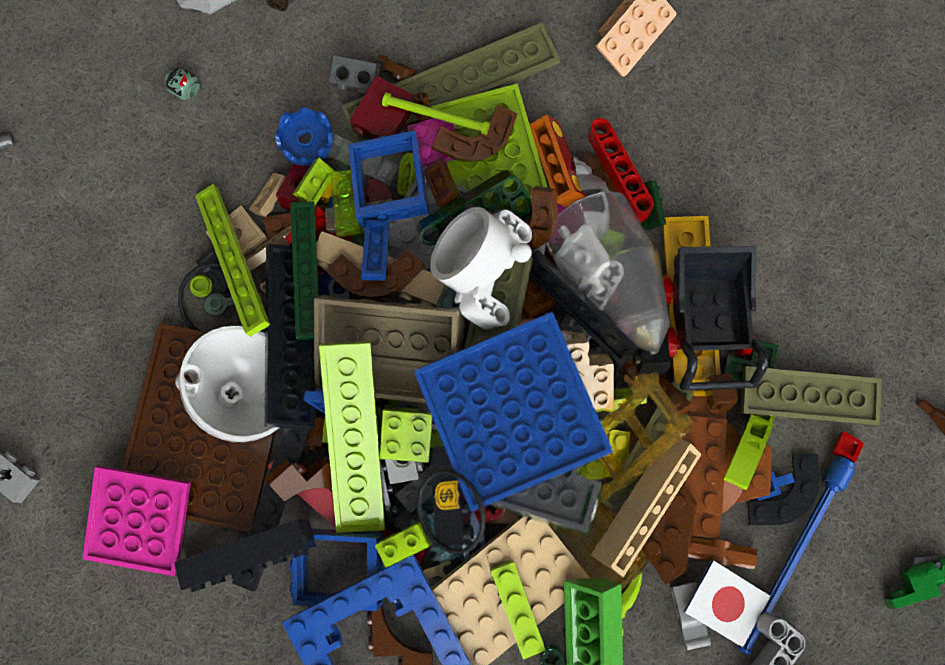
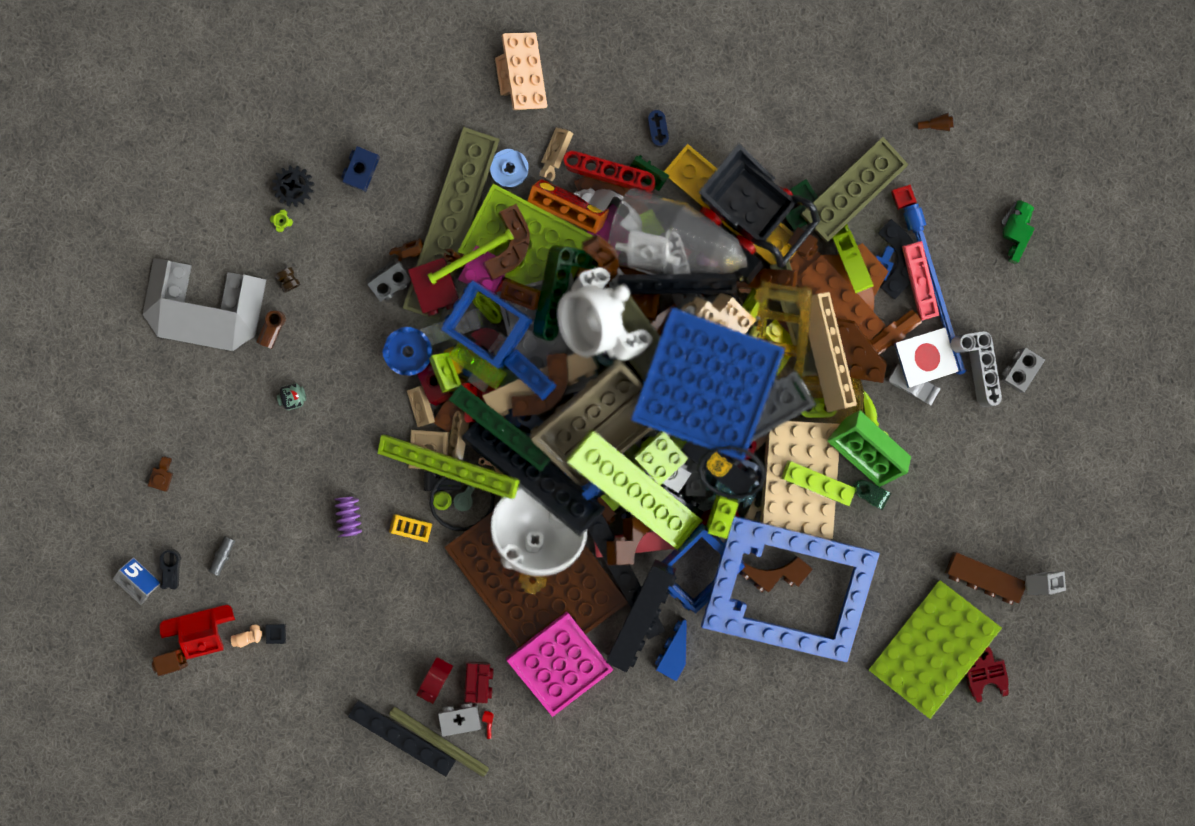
camera: 50 degrees left, 10 degrees up
none -> reddish brown plate [148,456,173,492]
none -> reddish brown piece [257,310,286,349]
none -> medium lavender piece [334,497,362,537]
none -> yellow slope [389,514,432,542]
none -> dark red brick [417,657,453,704]
none -> dark red brick [464,662,494,703]
none -> red hand [482,711,494,739]
none -> light blue plate [490,149,529,188]
none -> clear yellow brick [518,572,547,594]
none -> tan plate [539,127,573,181]
none -> dark blue beam [648,110,669,147]
none -> blue slope [654,618,687,681]
none -> lime plate [801,398,837,418]
none -> coral plate [902,241,939,321]

